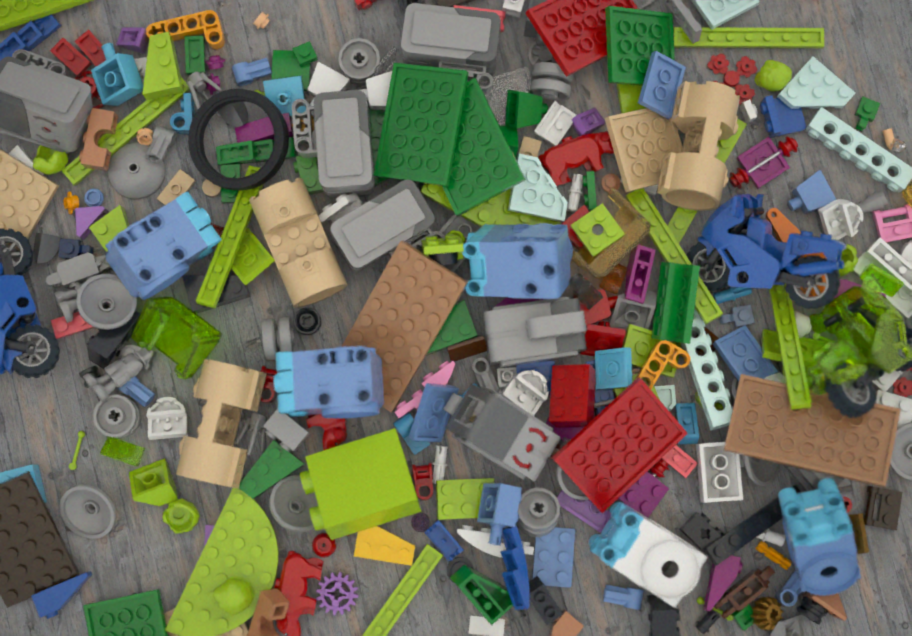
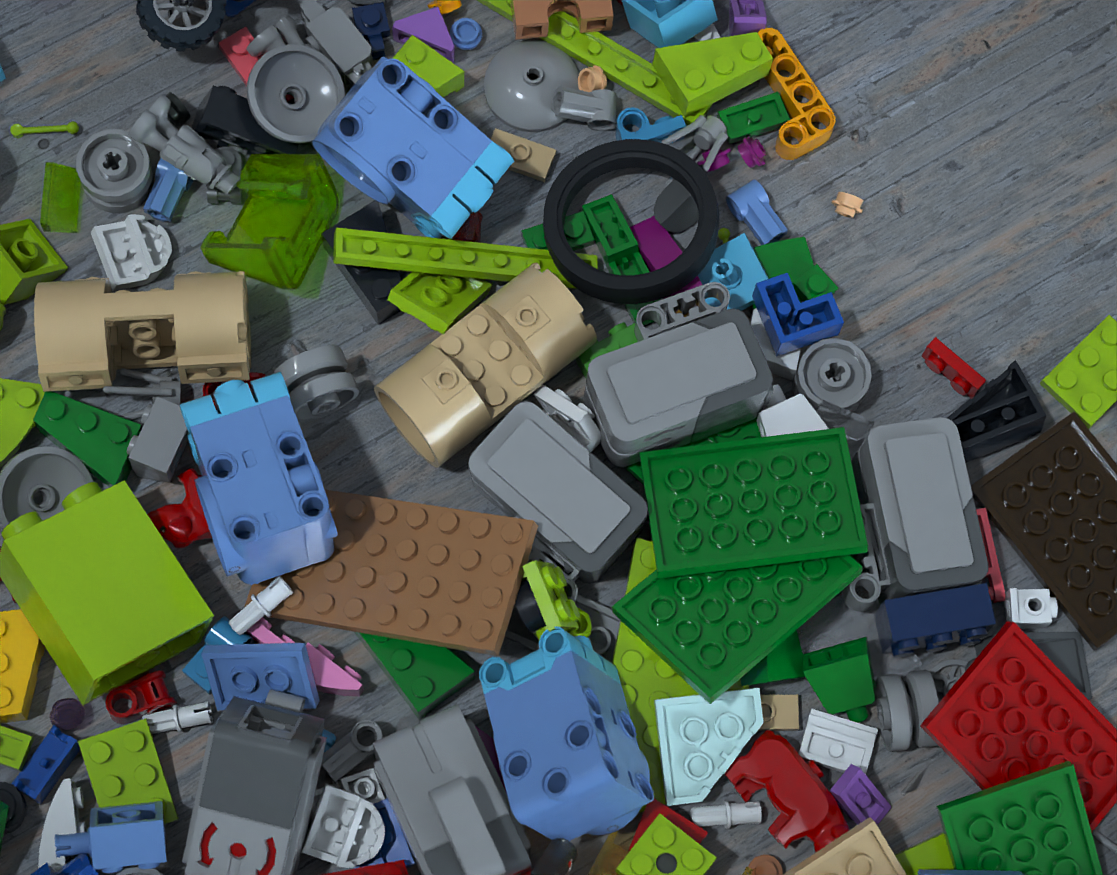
camera: 70 degrees right, 10 degrees down
tan tile [202,179,221,197] -> none
black wheel [293,307,321,335] -> none
reddish brown slope [447,336,487,362] -> none
green plate [583,170,597,210] -> none
none -> white axle [229,576,294,635]
none -> blue brick [752,273,844,357]
none -> dark blue brick [874,583,996,658]

